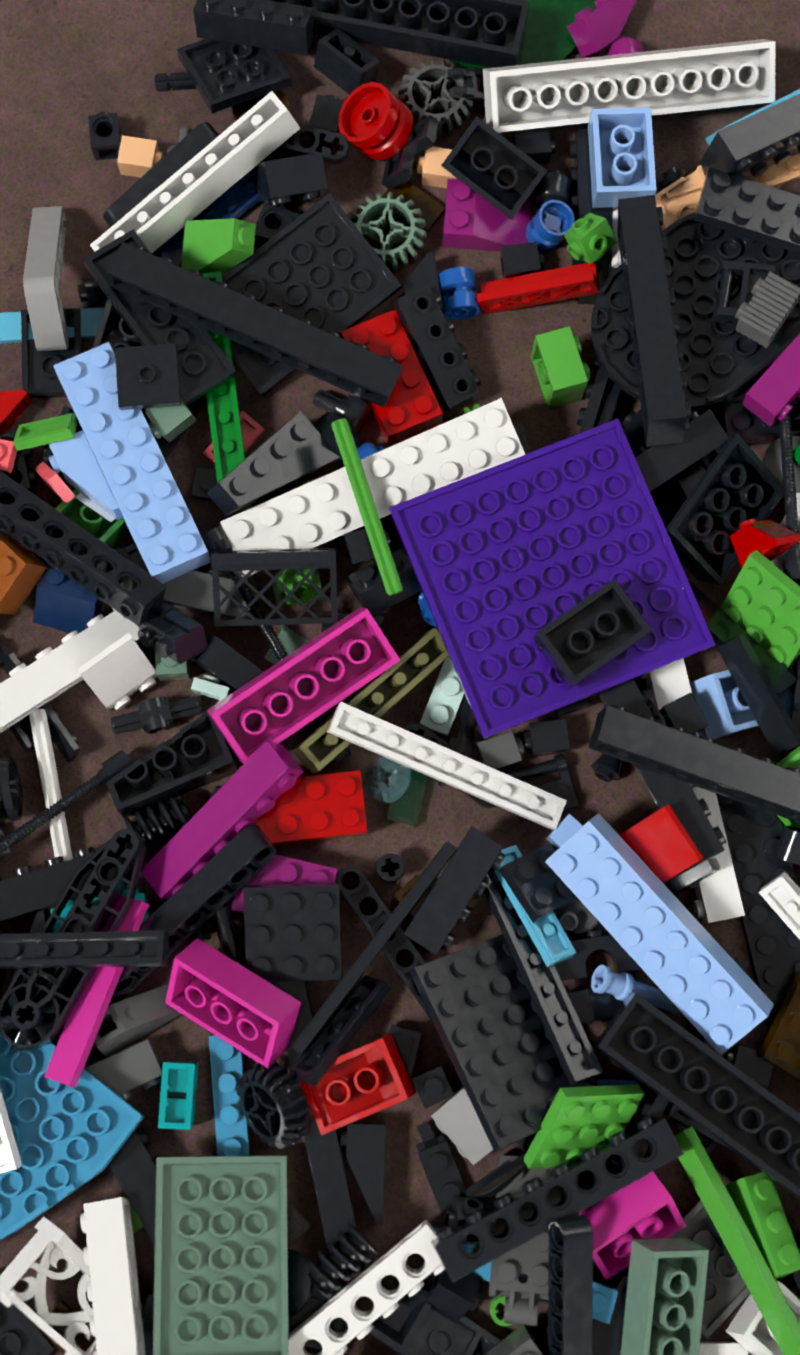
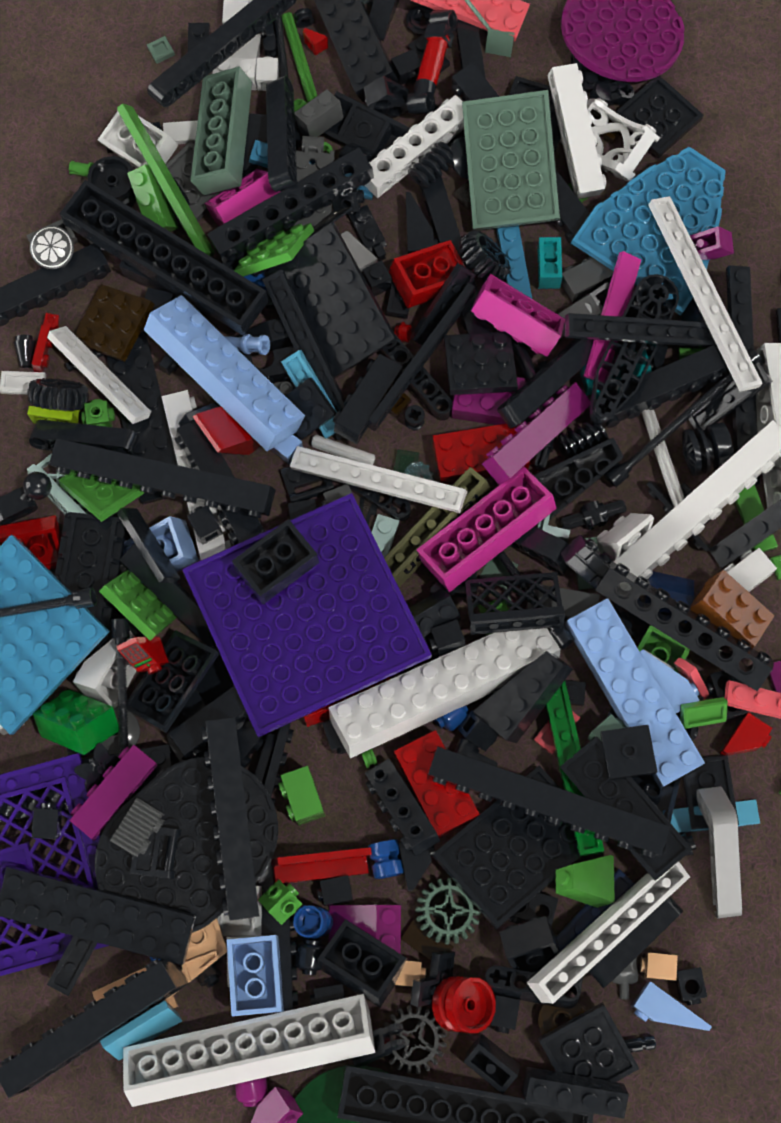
camera: 175 degrees left, 5 degrees down
bright green axle [331,418,403,595] -> none
none -> white axle [311,435,375,465]
none -> red plate [394,322,412,342]
none -> light blue slope [631,981,712,1031]

